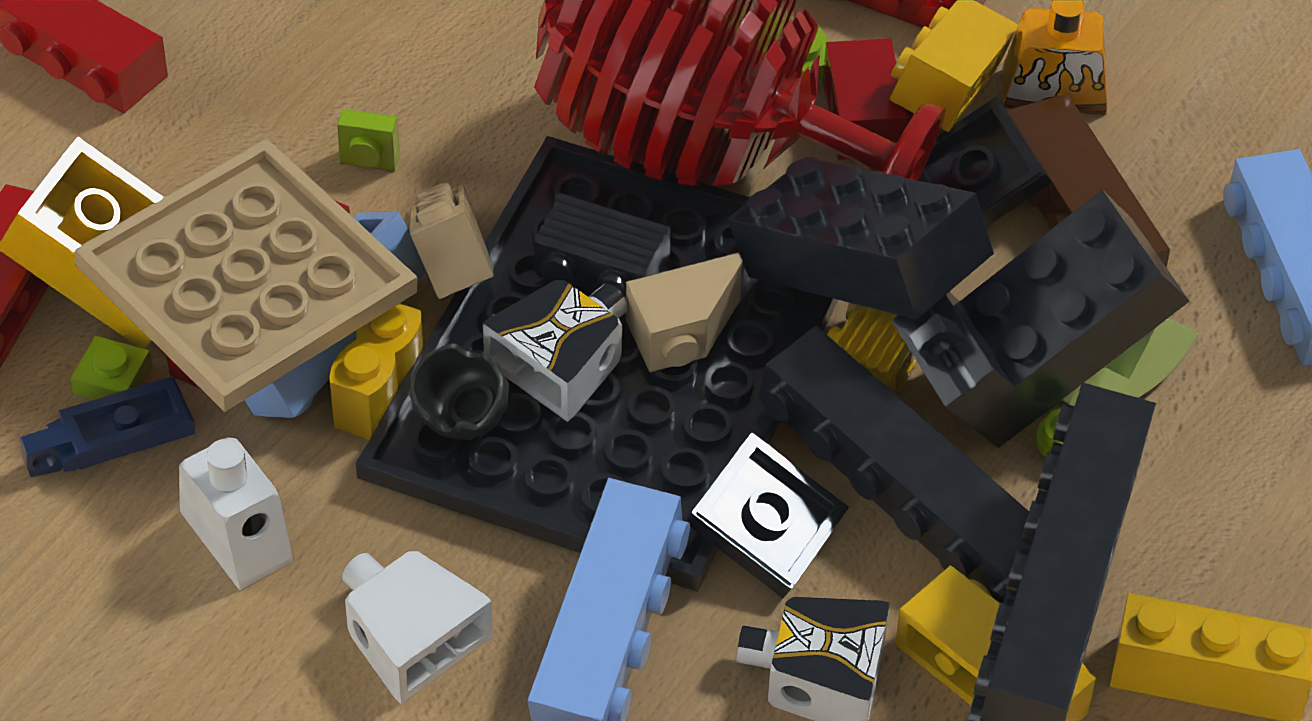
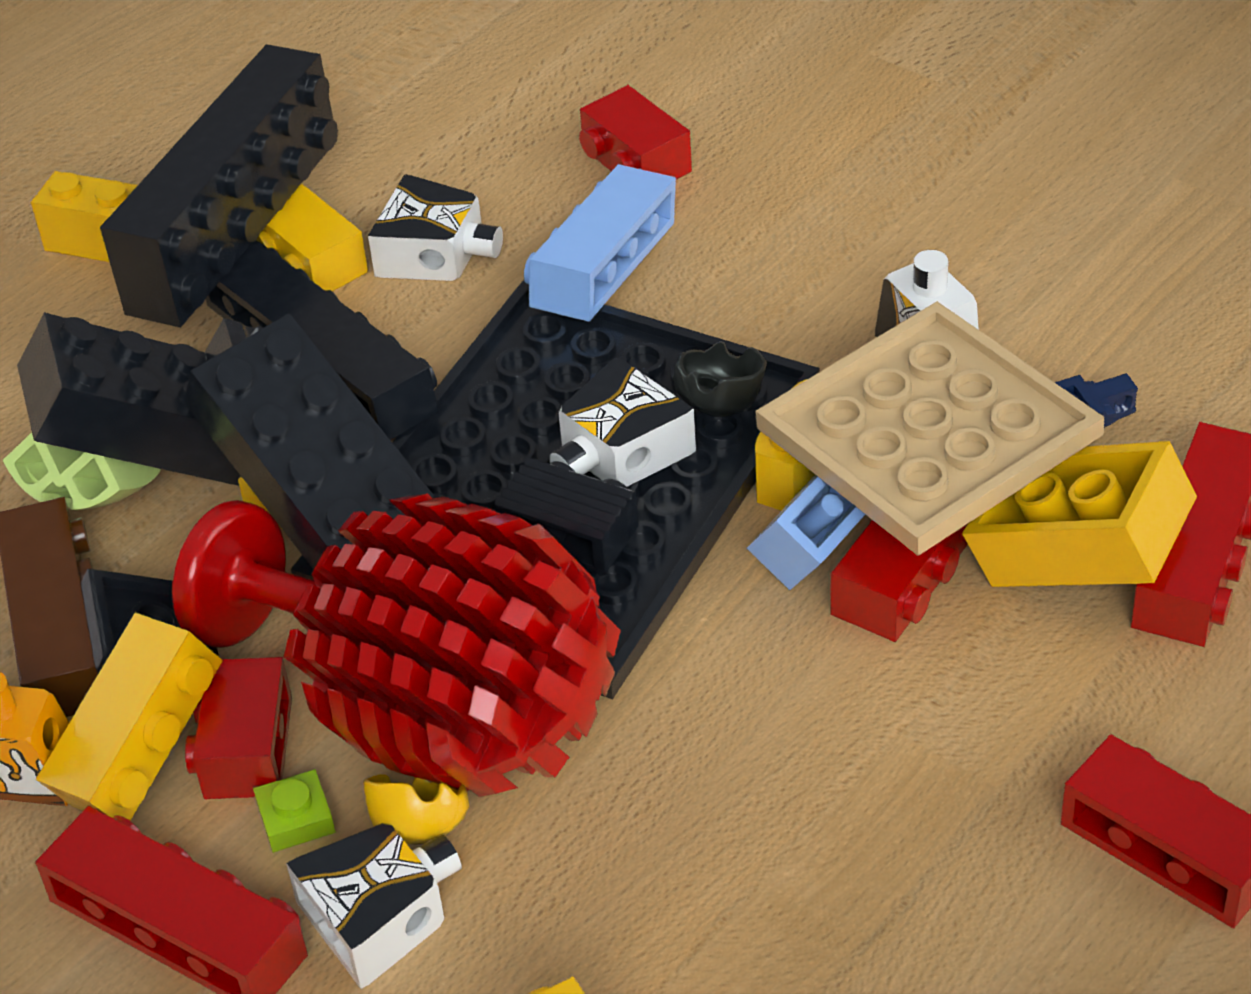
camera: 170 degrees left, 5 degrees down
lime plate [337,109,400,171] -> none
white torso [342,551,493,704] -> none
tan slope [410,182,493,299] -> none
tan slope [626,253,743,372] -> none
tile [685,433,849,598] -> none

